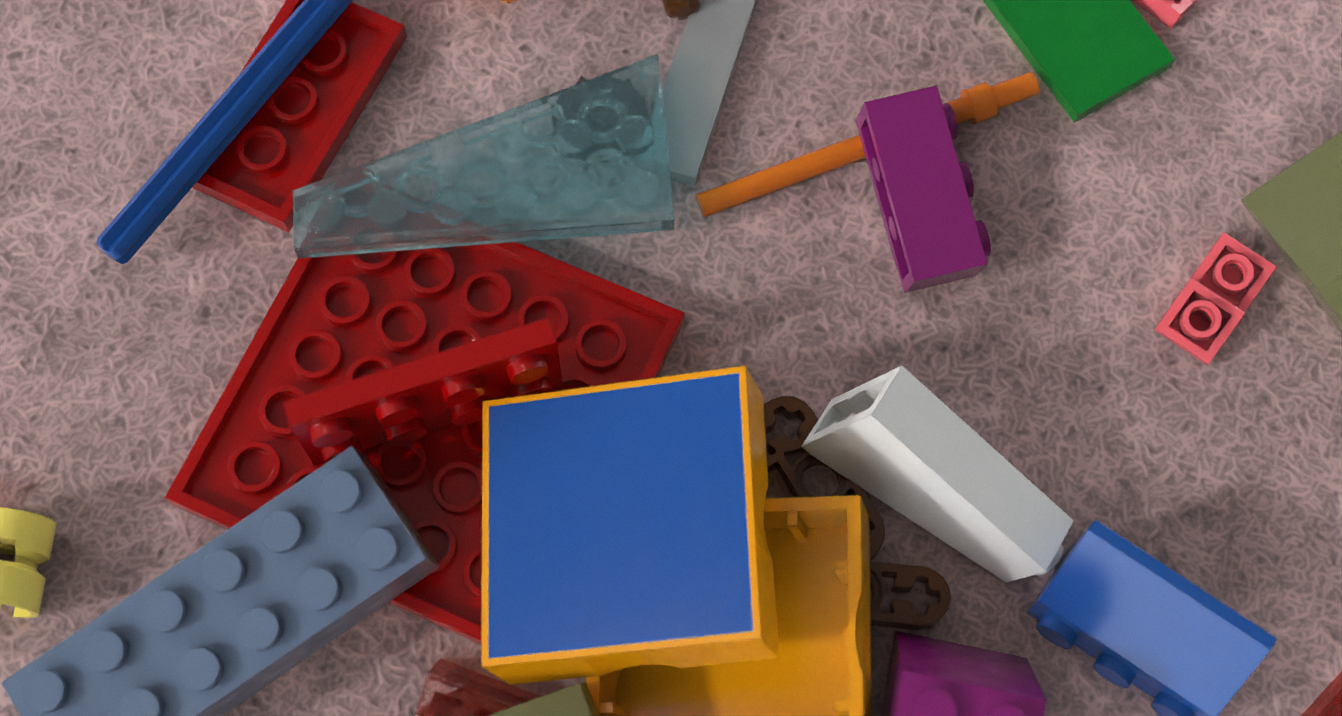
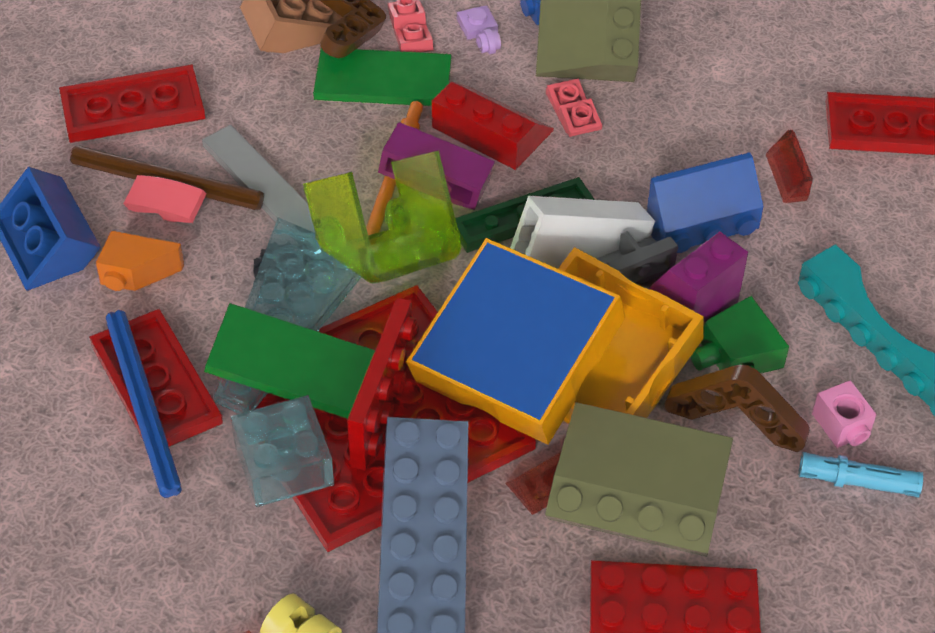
camera: 55 degrees left, 20 degrees down
none -> green tile [204,303,375,419]
none -> clear light blue brick [230,395,334,507]
none -> clear neon green windscreen [303,150,461,283]
none -> red slope [432,81,554,170]
none -> dark green plate [452,177,595,253]
none -> lavender plate [457,5,501,54]
none -> dark grey panel [597,231,678,285]

